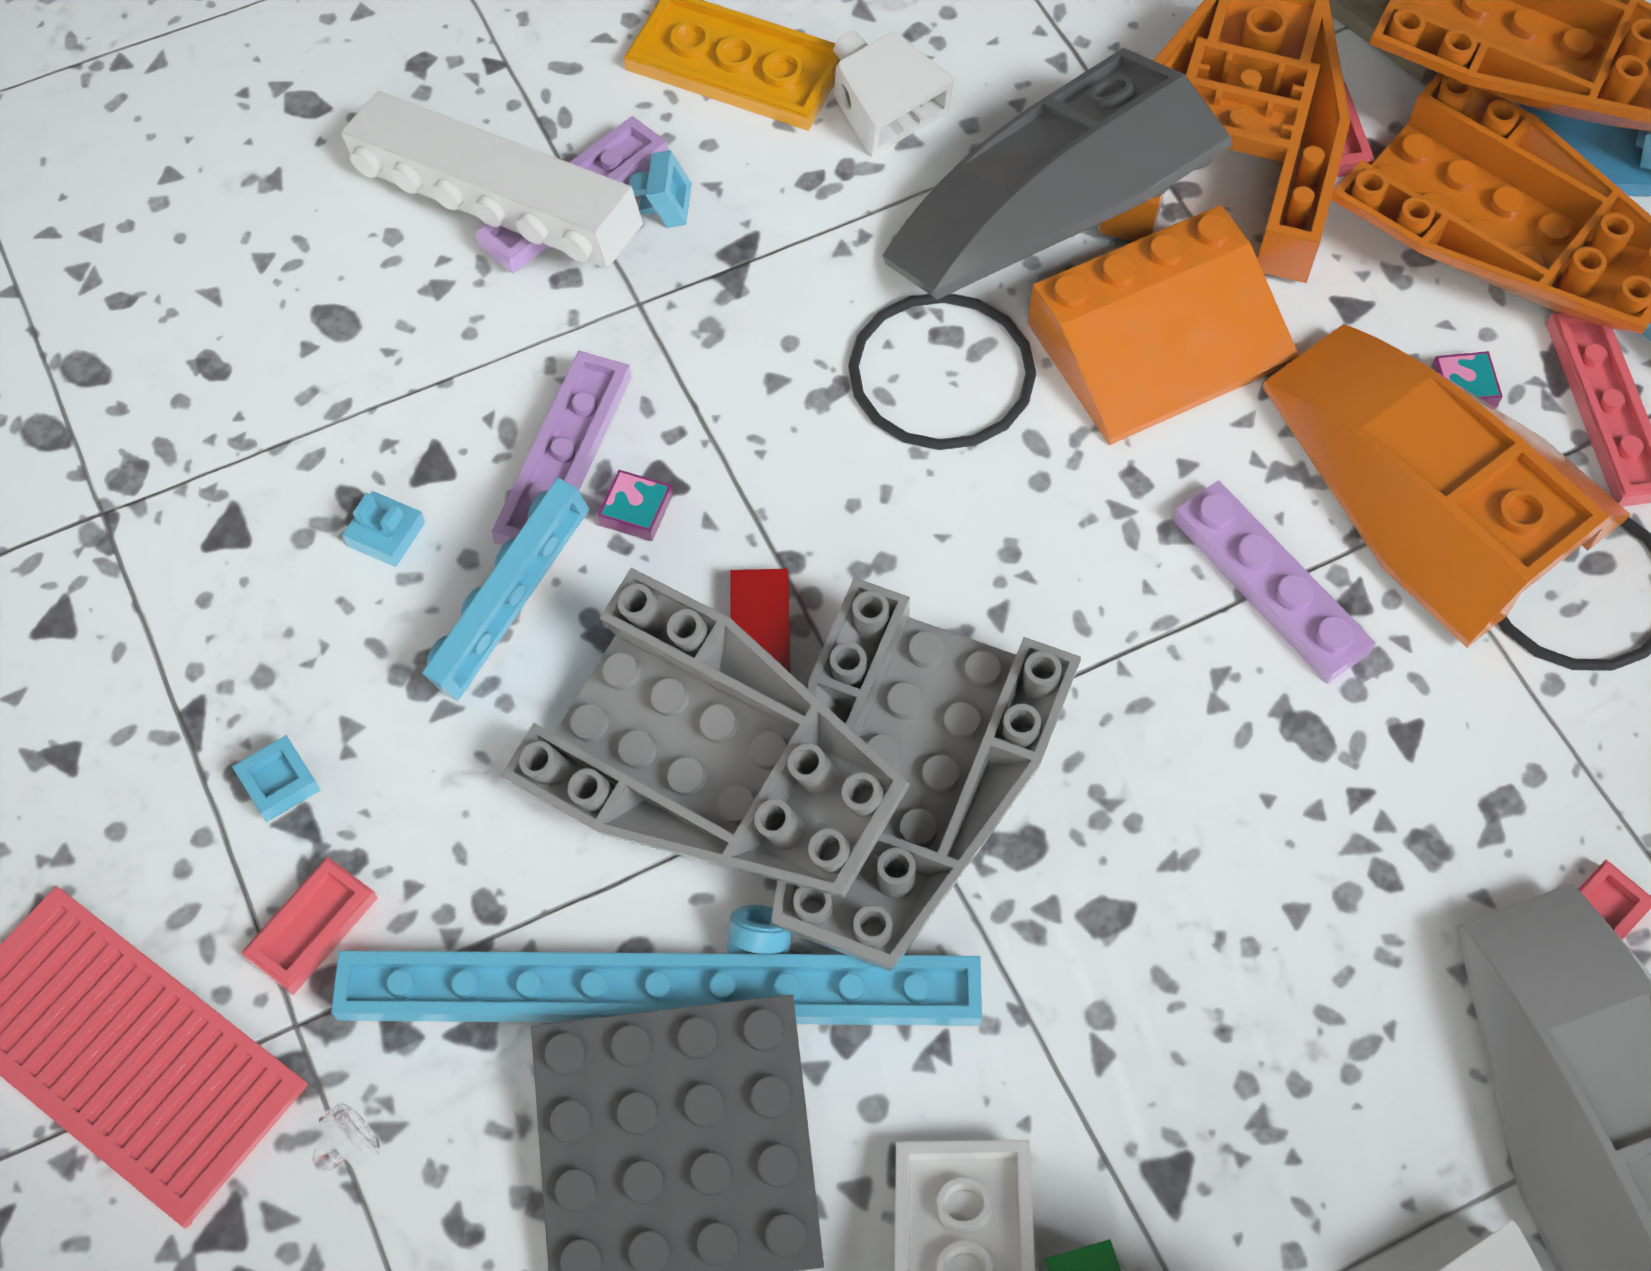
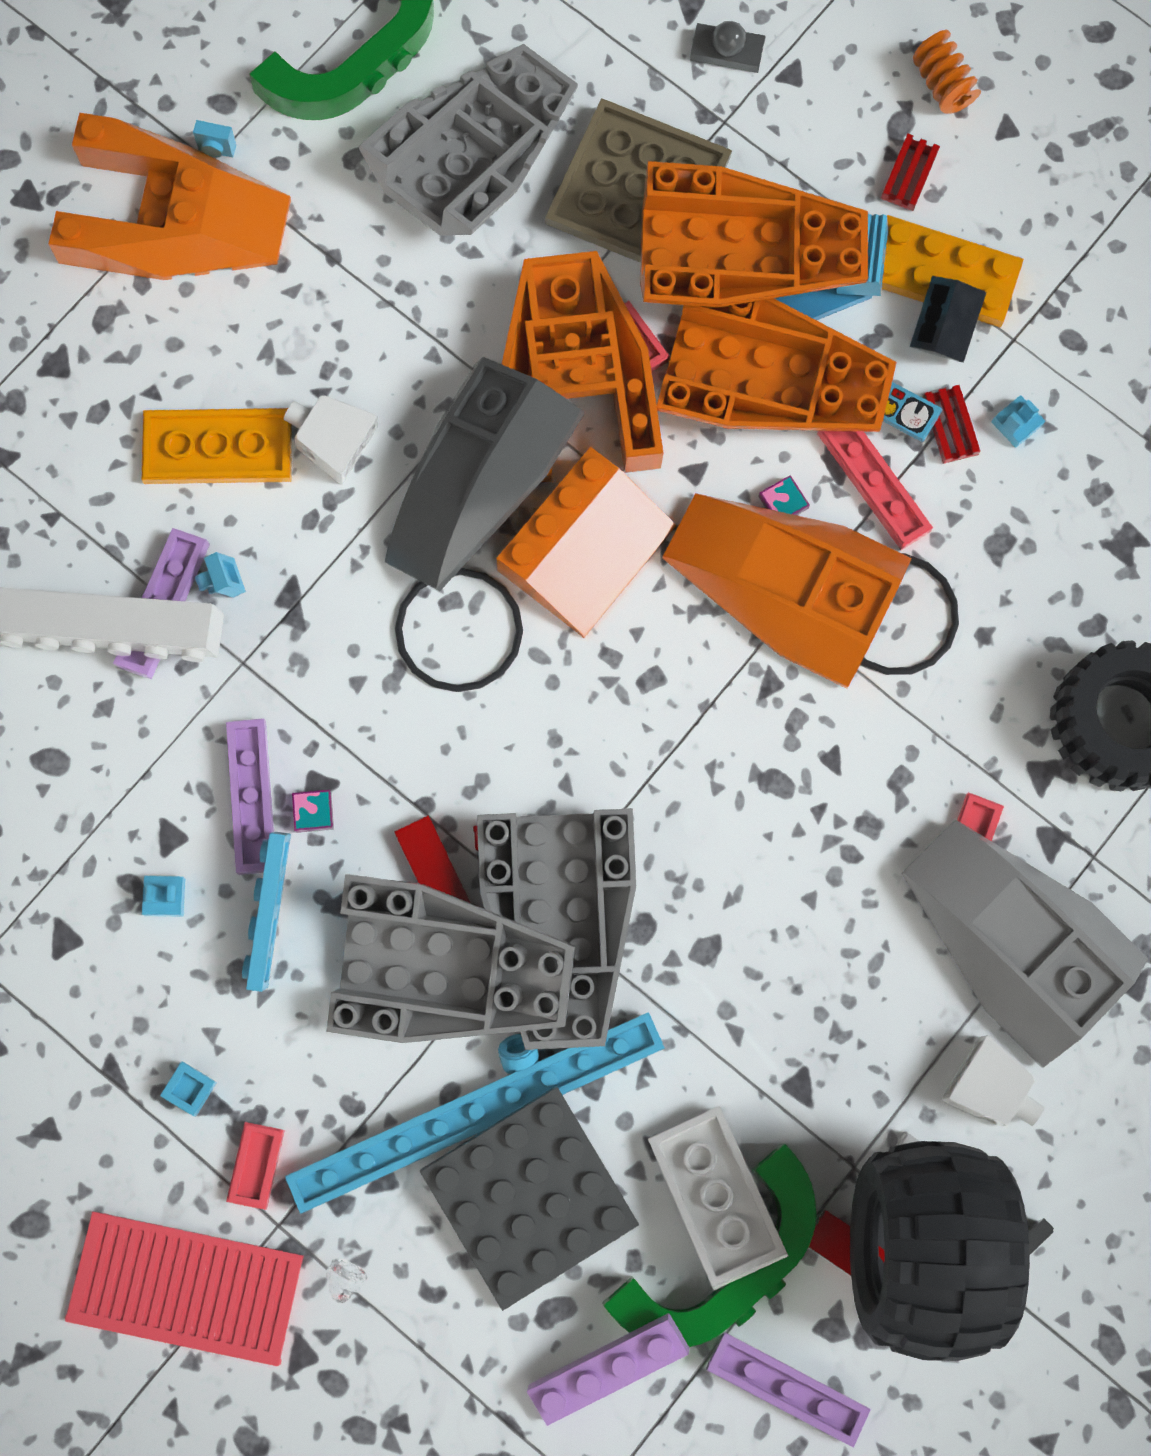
camera: 30 degrees left, 15 degrees up
lavender plate [1172,480,1376,684] -> none

